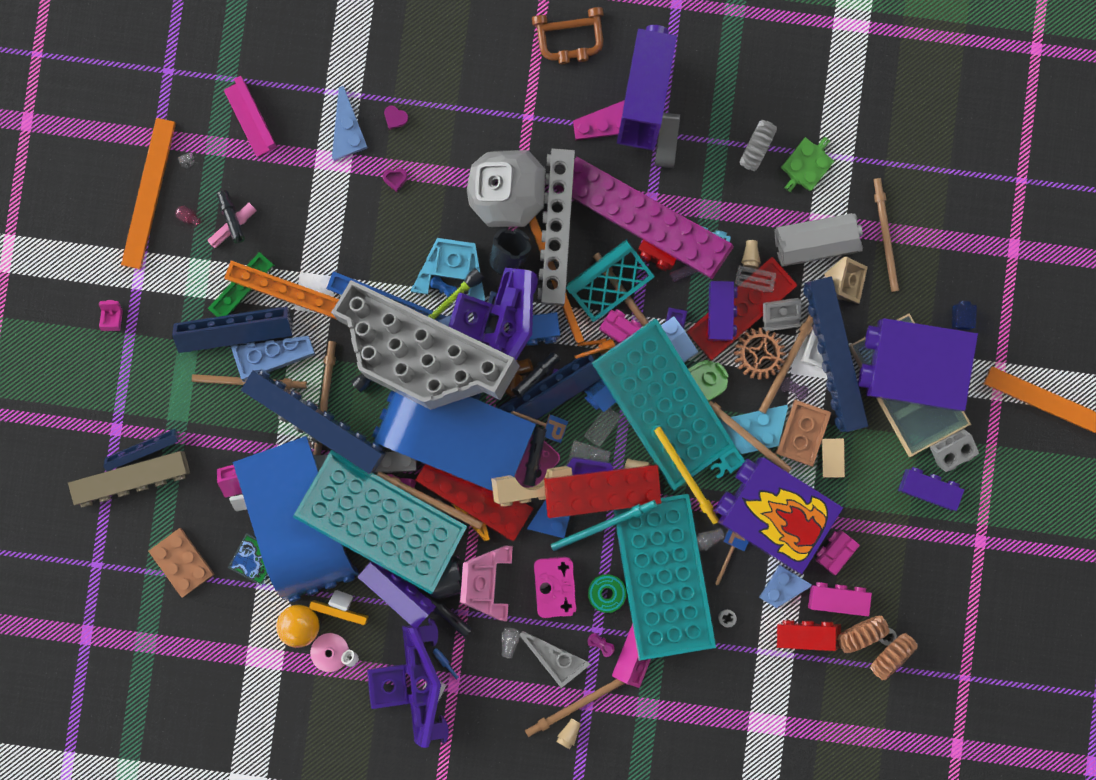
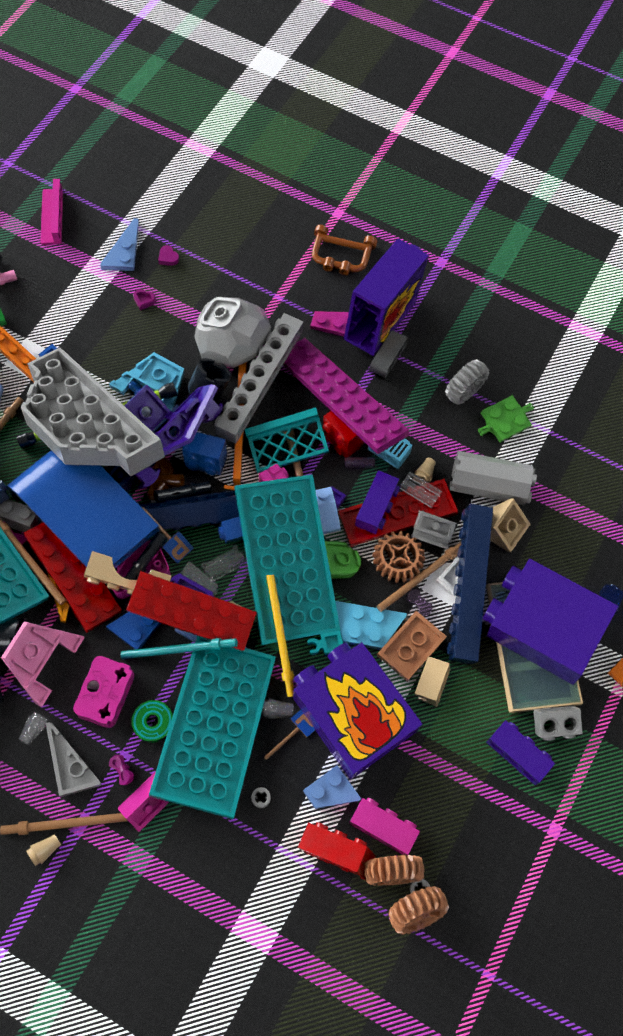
camera: 20 degrees right, 20 degrees down
medium nougat bar [709,401,792,473] -> none
dark pink brick [815,530,860,575] -> none
medium nougat bar [874,178,899,292] -> none

